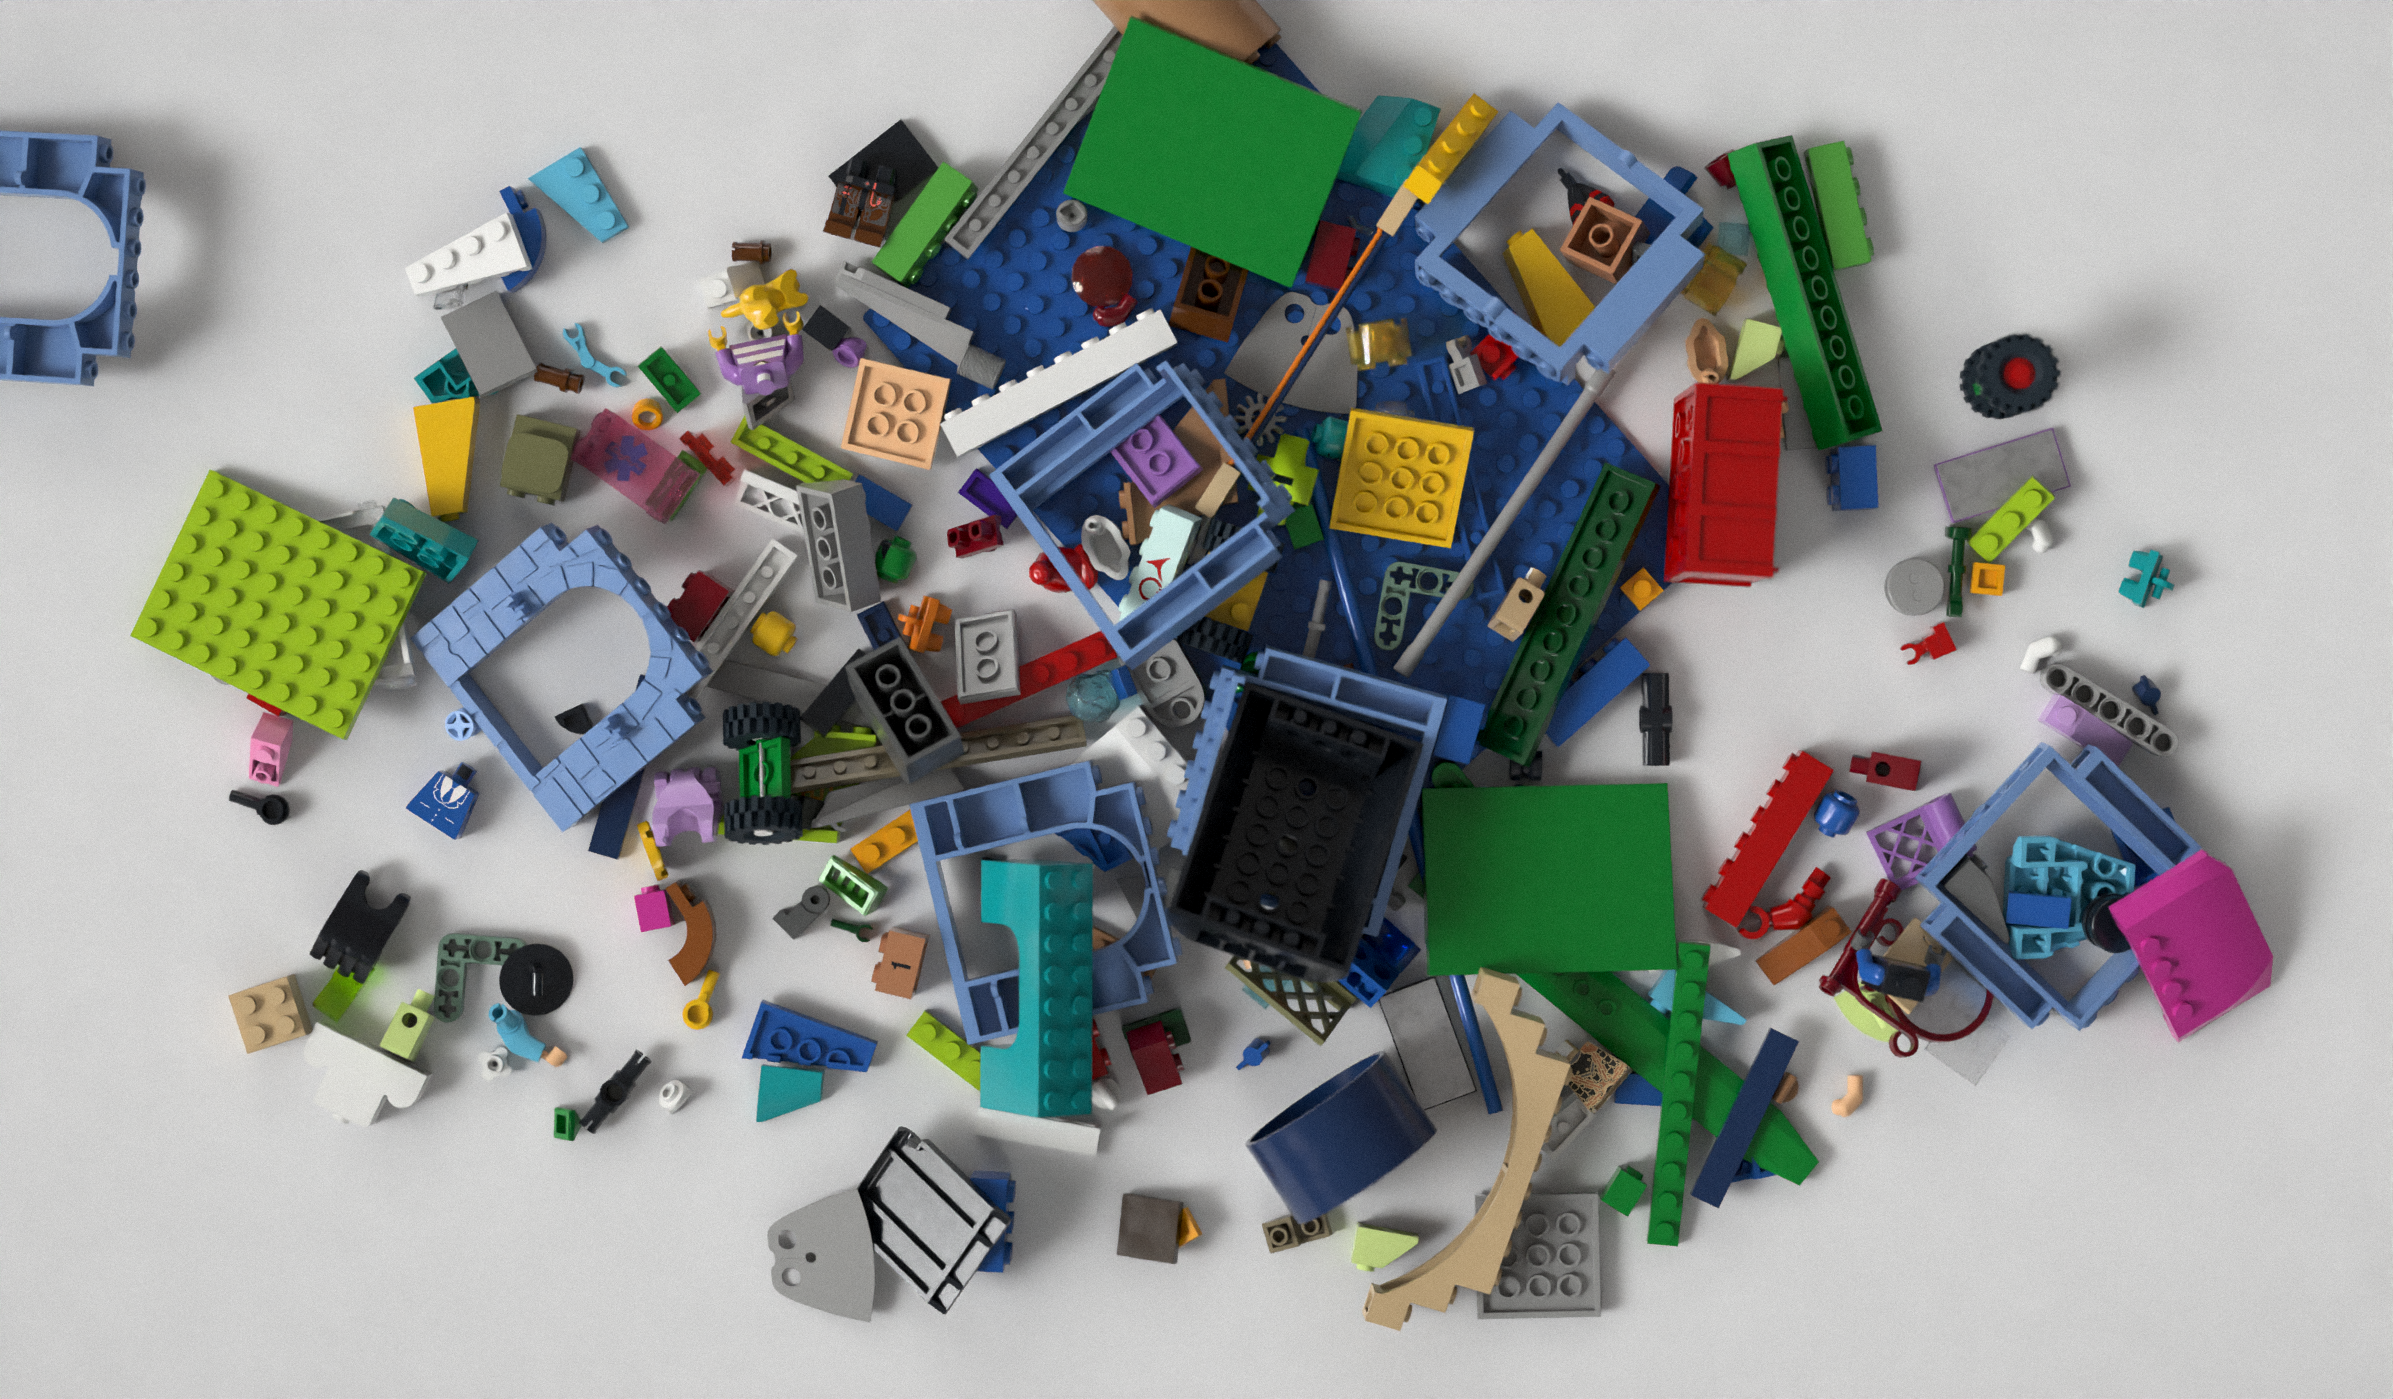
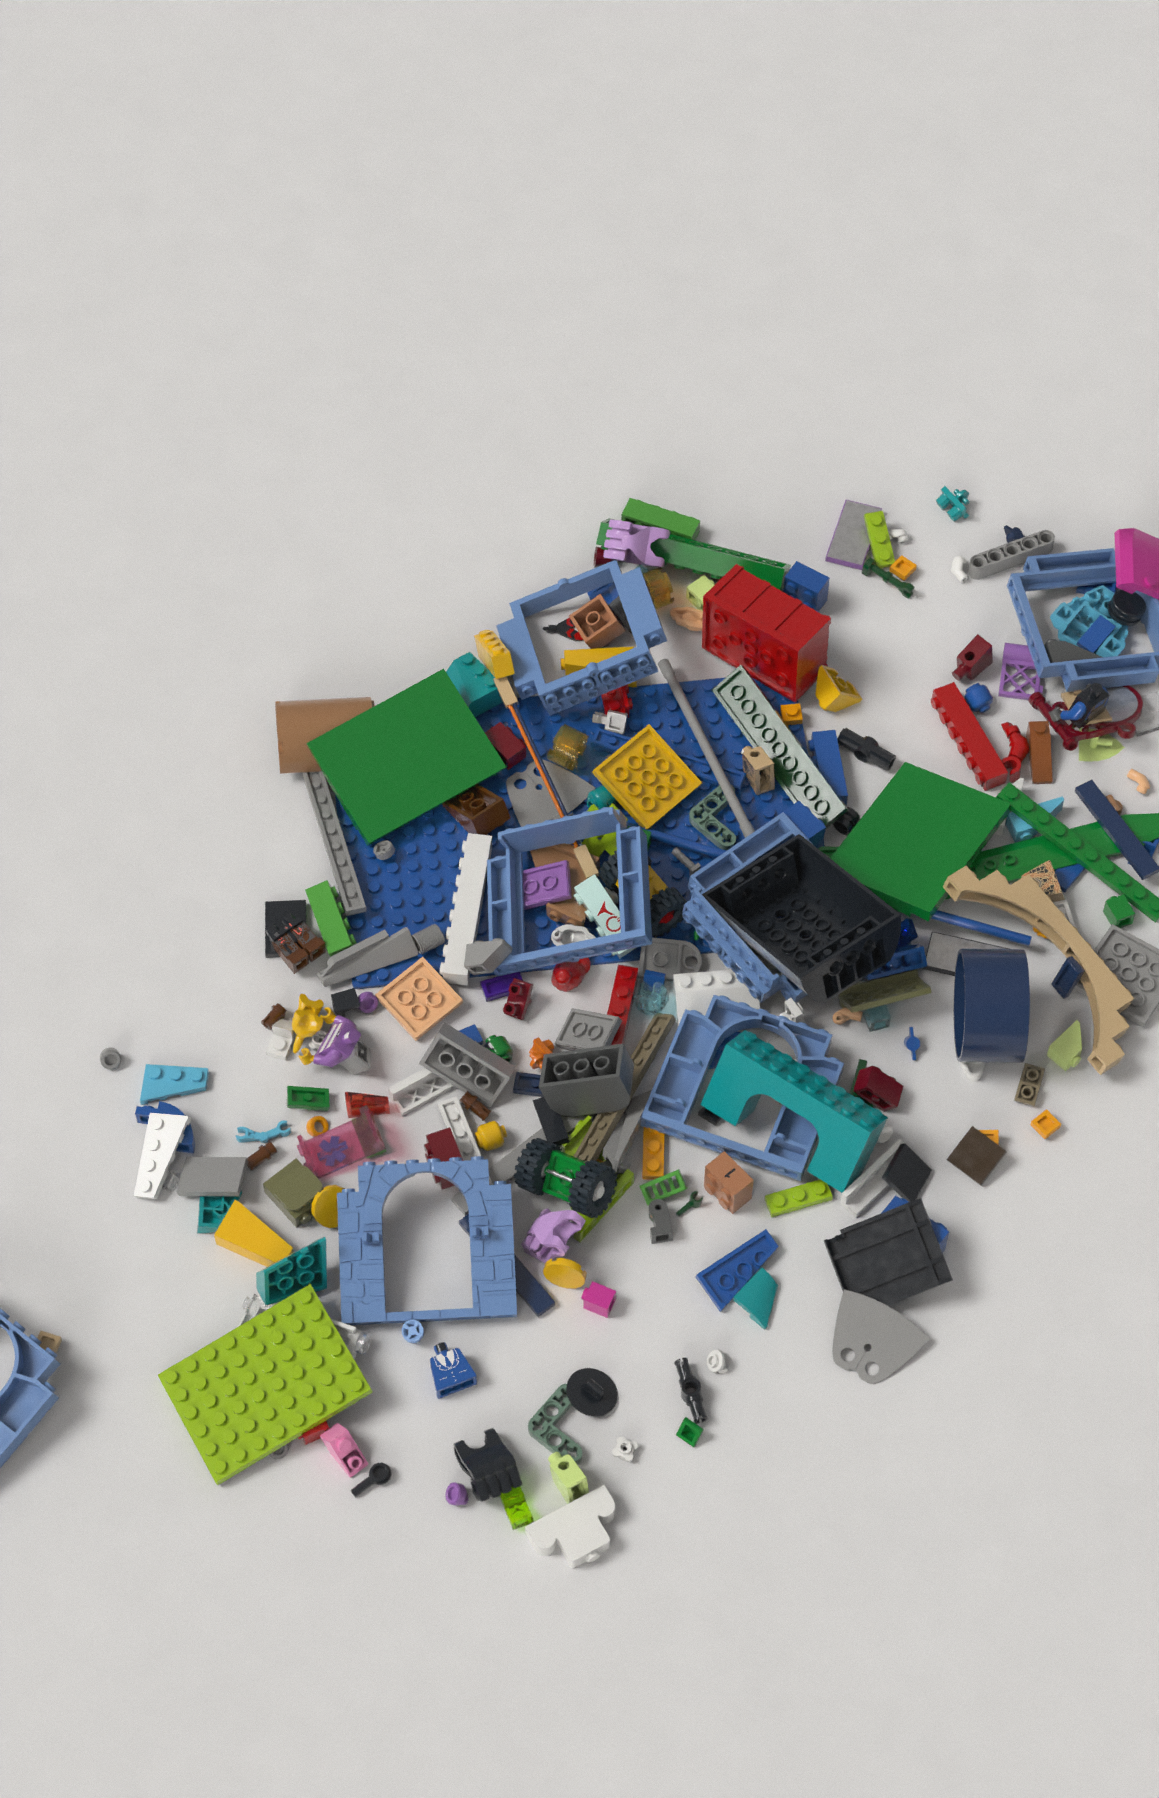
camera: 55 degrees left, 30 degrees down
tan brick [228,974,313,1054] -> none
medium azure arm [488,1003,567,1067] -> none
black tile [554,704,594,734] -> none
dark orange arch [665,880,716,986] -> none
yellow plate [682,969,720,1030] -> none
lime plate [730,415,854,483] -> none
clear red dish [1071,246,1133,307] -> none
dark red arm [1093,293,1138,327] -> none
light grey head [1884,558,1945,616] -> none
red piece [1900,622,1957,665] -> none
black plate [1959,334,2060,419] -> none
lavender slope [2038,694,2133,767] -> none
none -> tan plate [37,1331,62,1353]
none -> light grey tile [100,1047,121,1070]
none -> yellow tile [311,1185,344,1228]
none -> medium lavender tile [445,1482,469,1506]
none -> reddish brown pin [459,1091,491,1121]
none -> light grey slope [464,938,512,975]
none -> lavender piece [604,519,670,567]
none -> yellow slope [815,665,863,712]
none -> black tile [882,1143,932,1202]
none -> light orange plate [1030,1109,1061,1139]
none -> dark blue tile [1051,956,1085,999]

